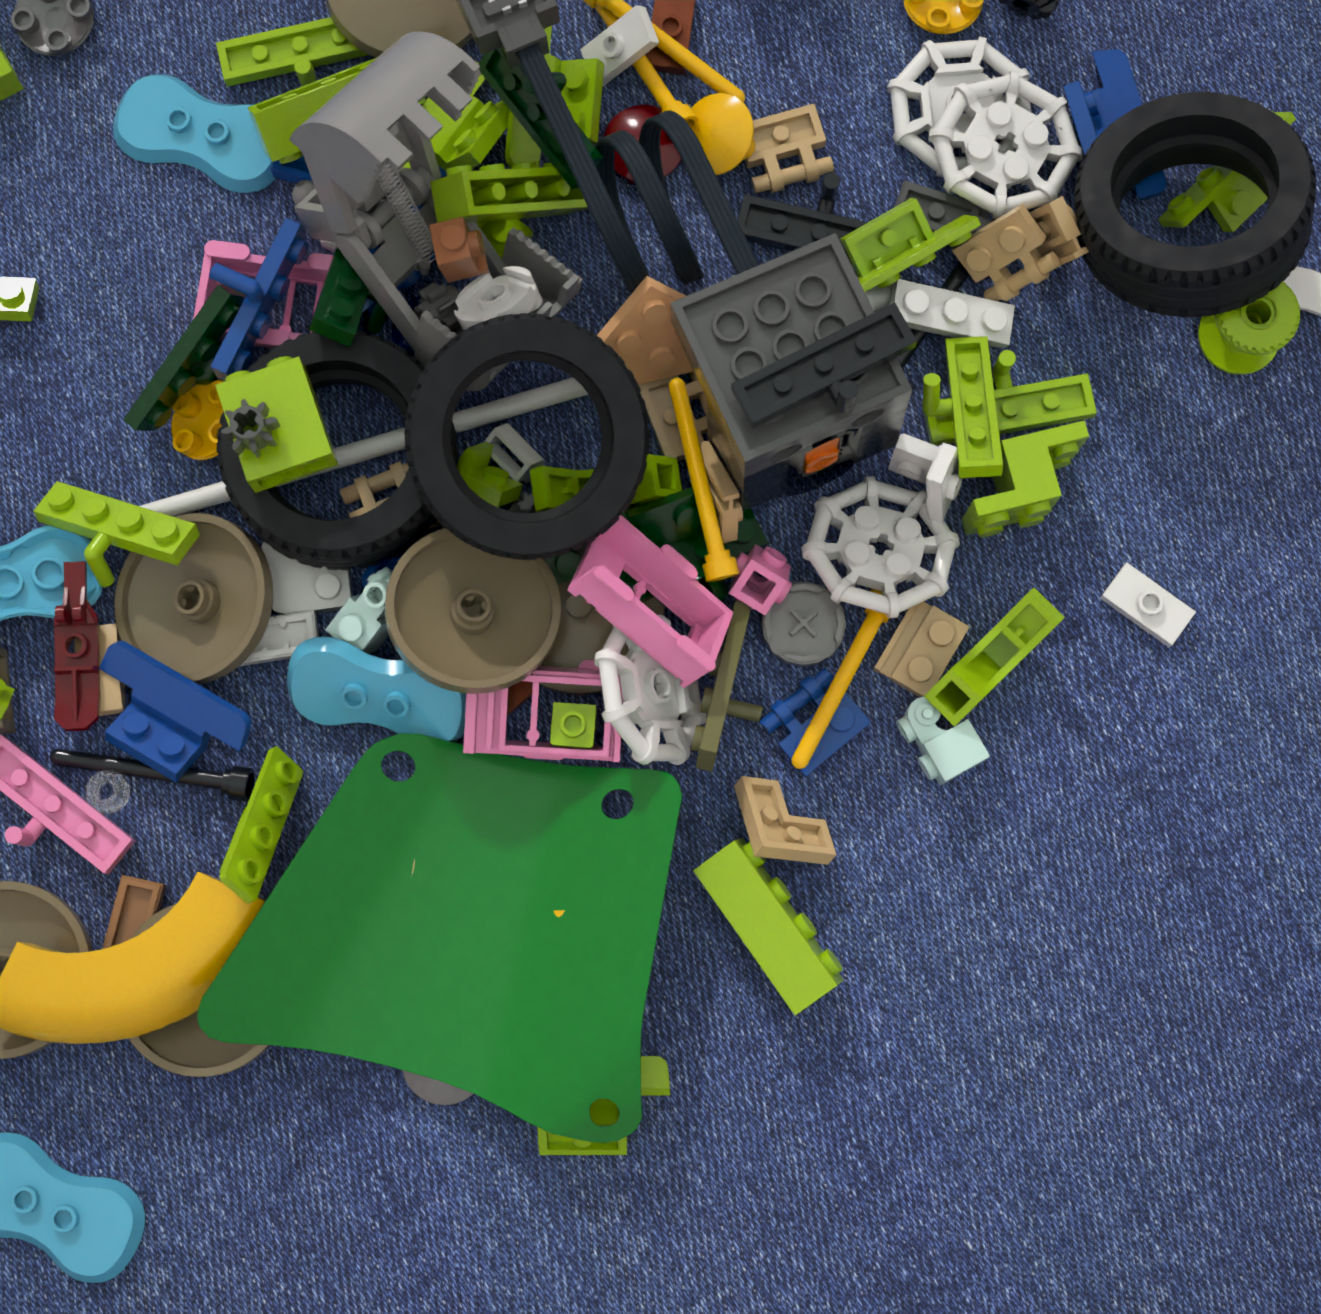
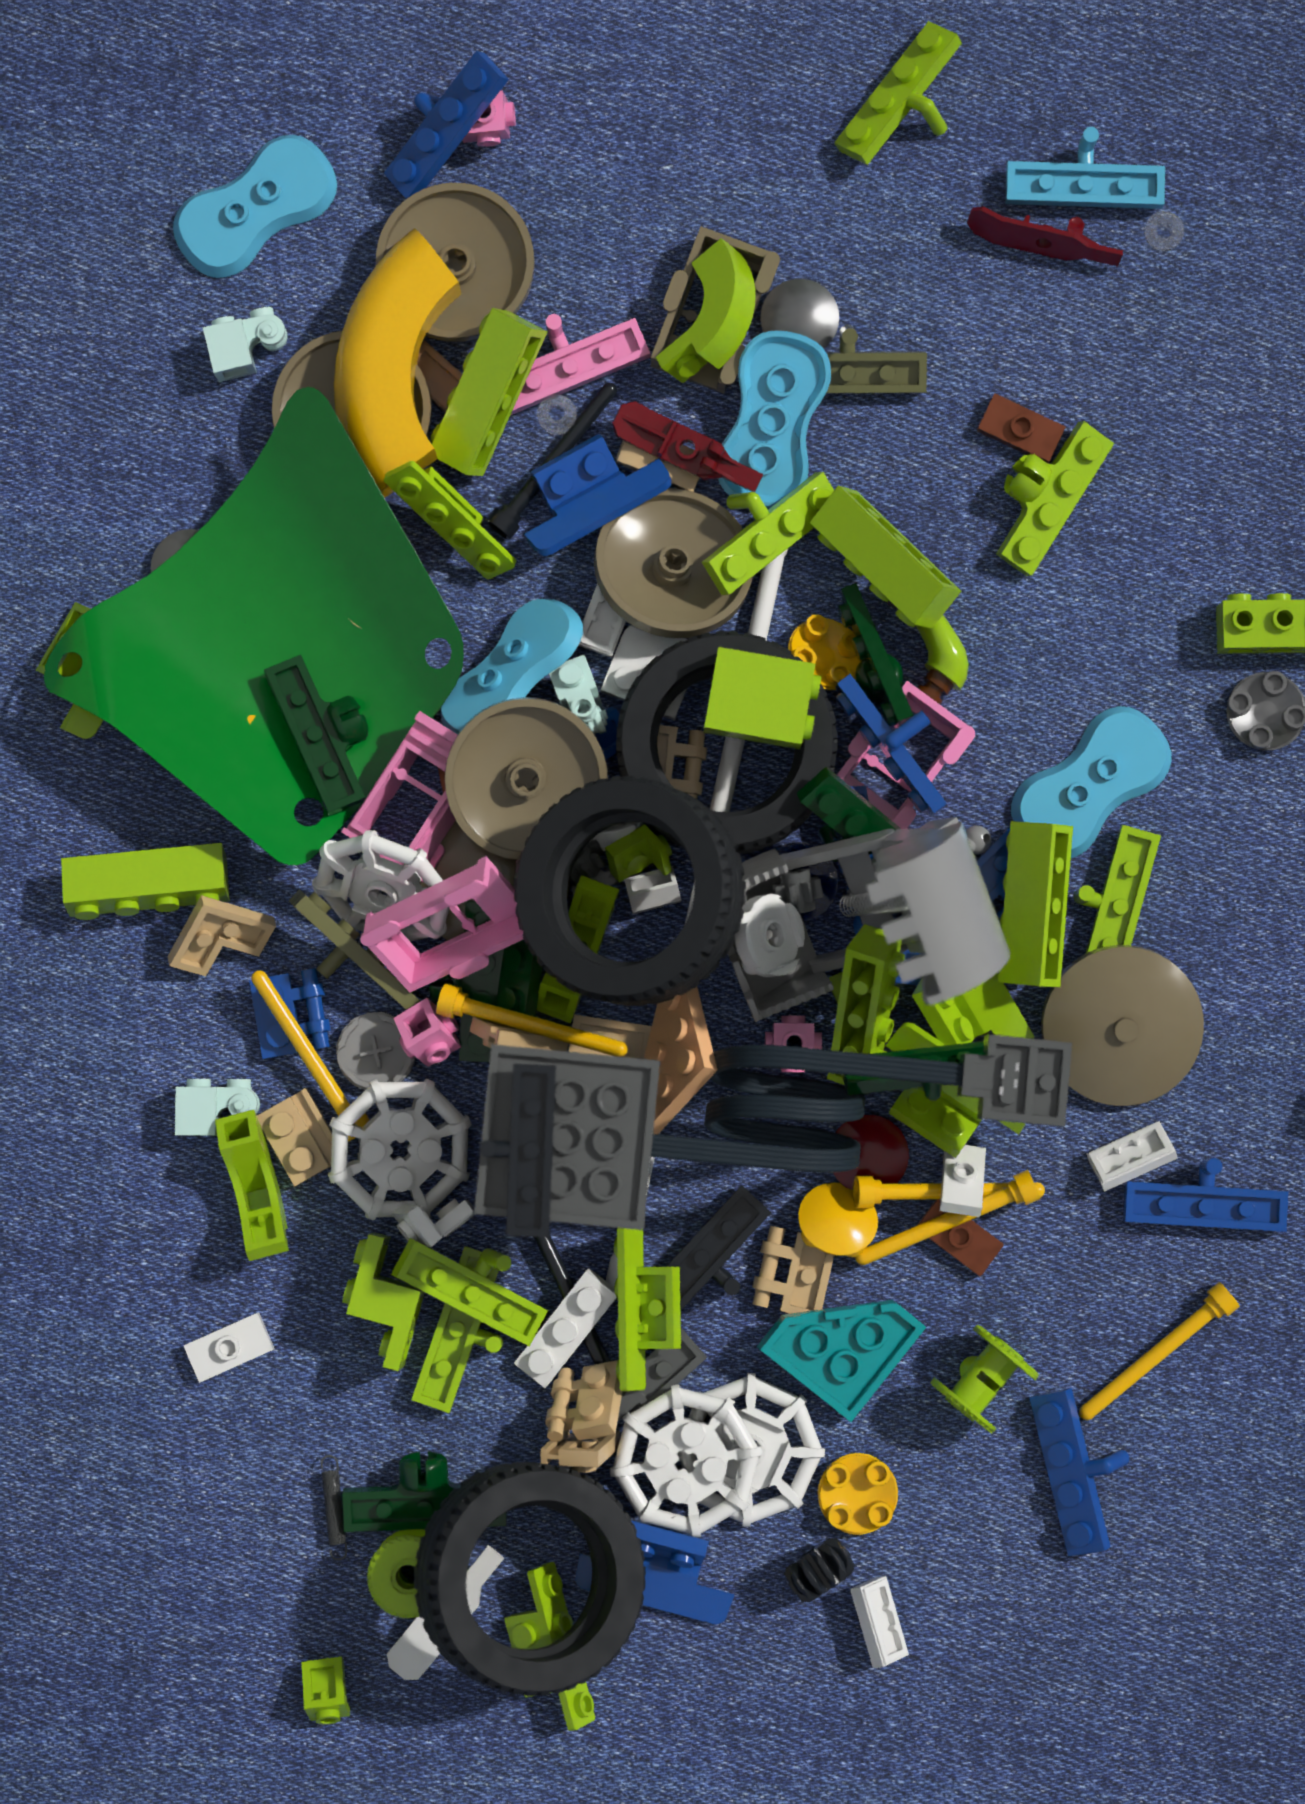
camera: 120 degrees right, 5 degrees up
dark grey gear [221,399,280,458] -> none
nougat brick [429,217,489,283] -> none
lime bracket [550,702,598,749] -> none
none -> light aqua brick [203,307,288,382]
none -> dark green plate [264,655,368,816]
none -> dark grey piece [321,1455,347,1561]
none -> dark green plate [342,1452,507,1532]
none -> lime brick [431,308,548,476]
none -> teal plate [757,1300,926,1422]
none -> bright pink brick [765,1015,822,1073]
none -> lime brick [809,485,962,628]
none -> lime piece [882,600,969,705]

